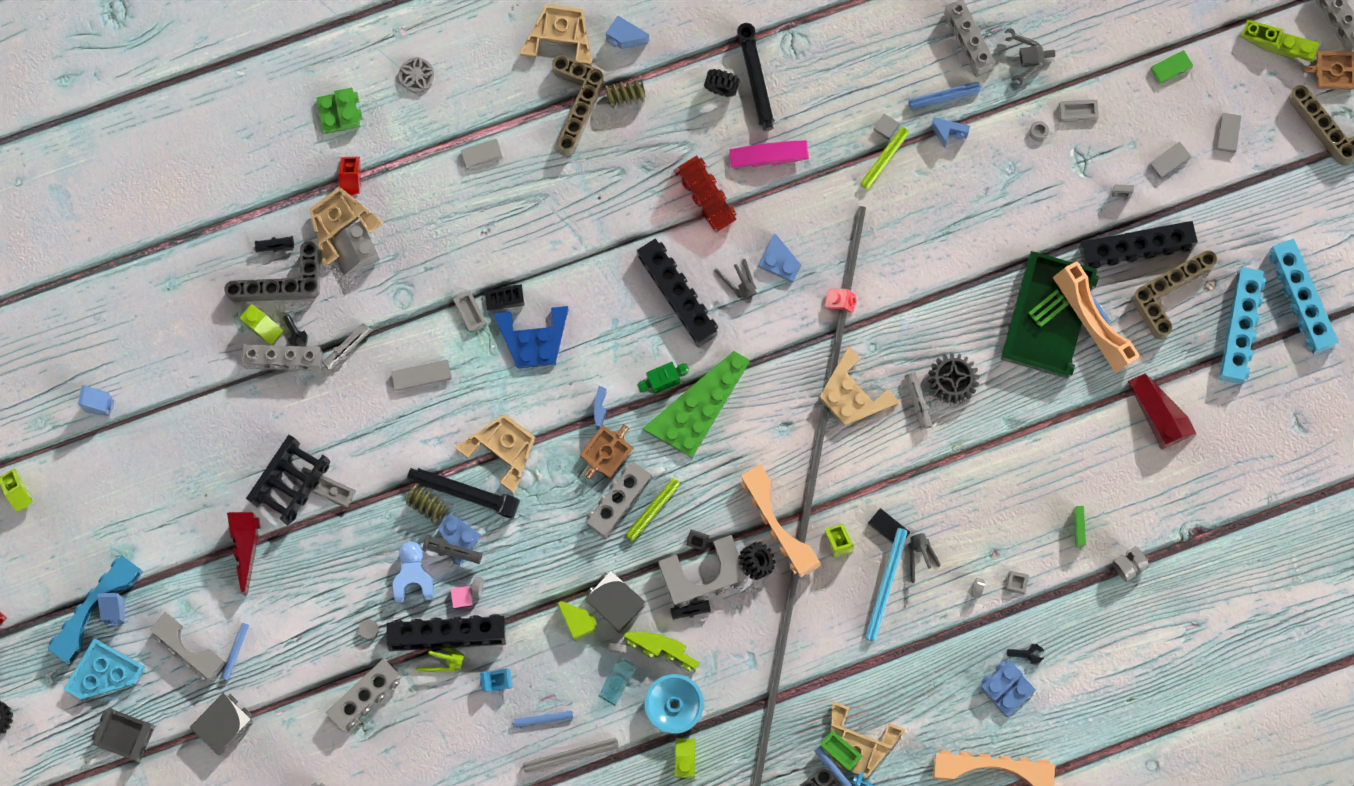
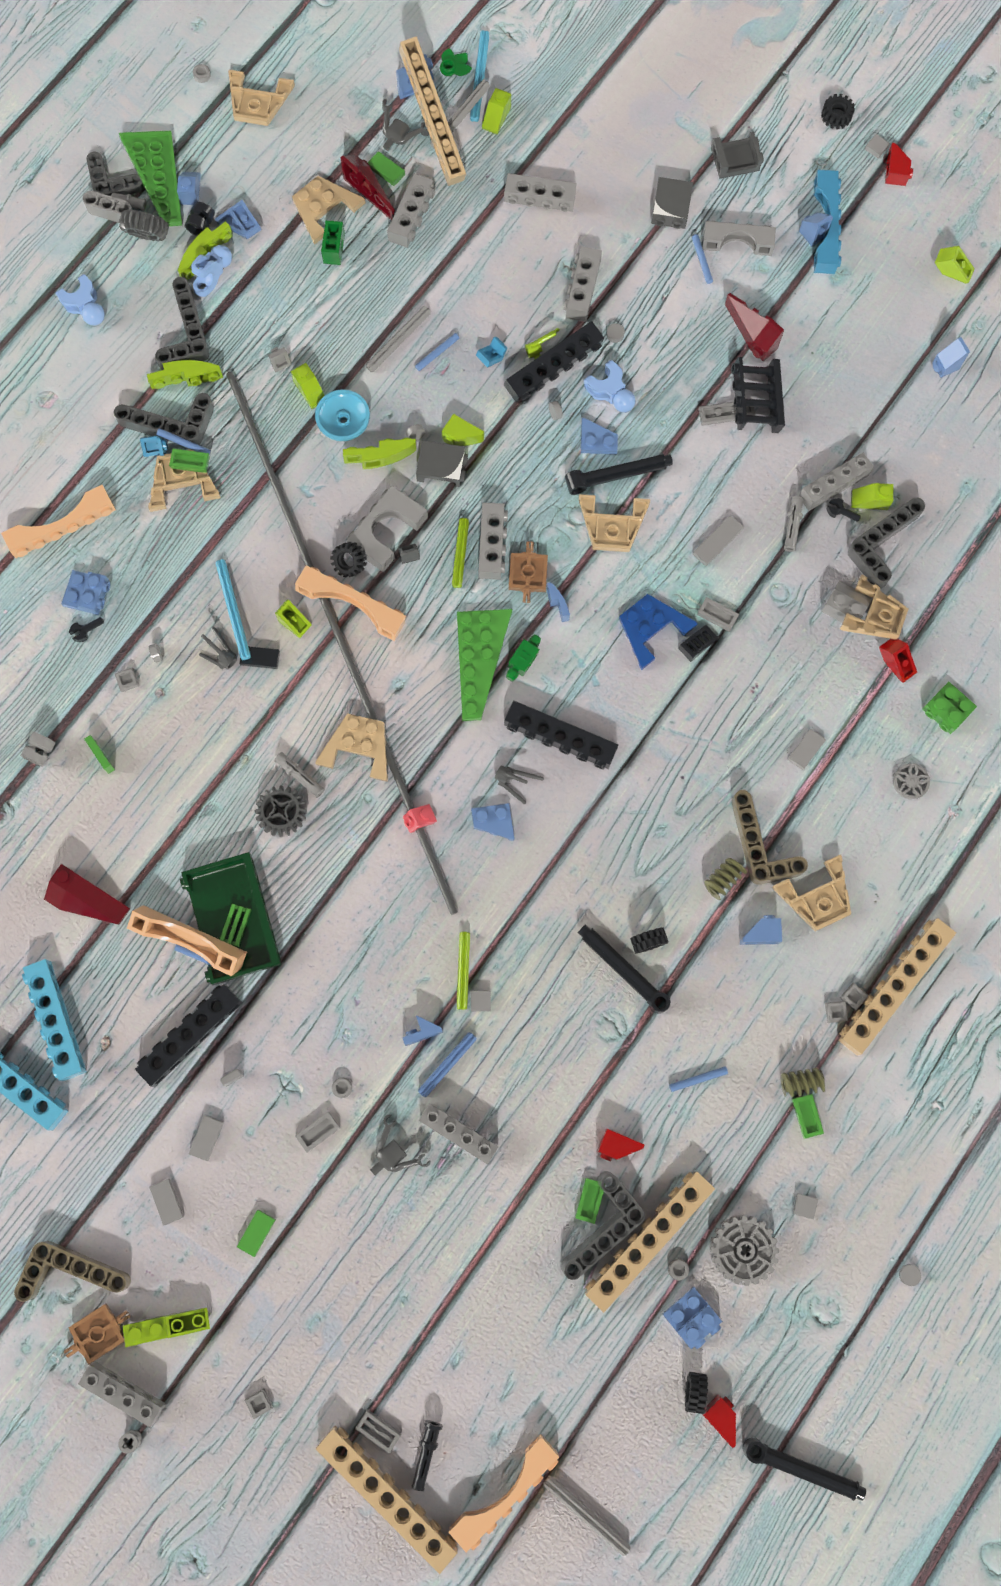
camera: 145 degrees right, 0 degrees up
medium azure plate [63,638,146,700] -> none
black pin [255,236,294,253] -> none
olive piece [406,483,450,523] -> none
dark grey pin [422,534,483,564] -> none
bright pink tile [450,586,473,609] -> none
clear light blue slope [599,657,638,706] -> none
black pin [670,600,711,620] -> none
clear red wedge [673,155,737,233] -> none
dark pink slope [729,140,809,169] -> none
dark tan beam [1132,250,1217,340] -> none

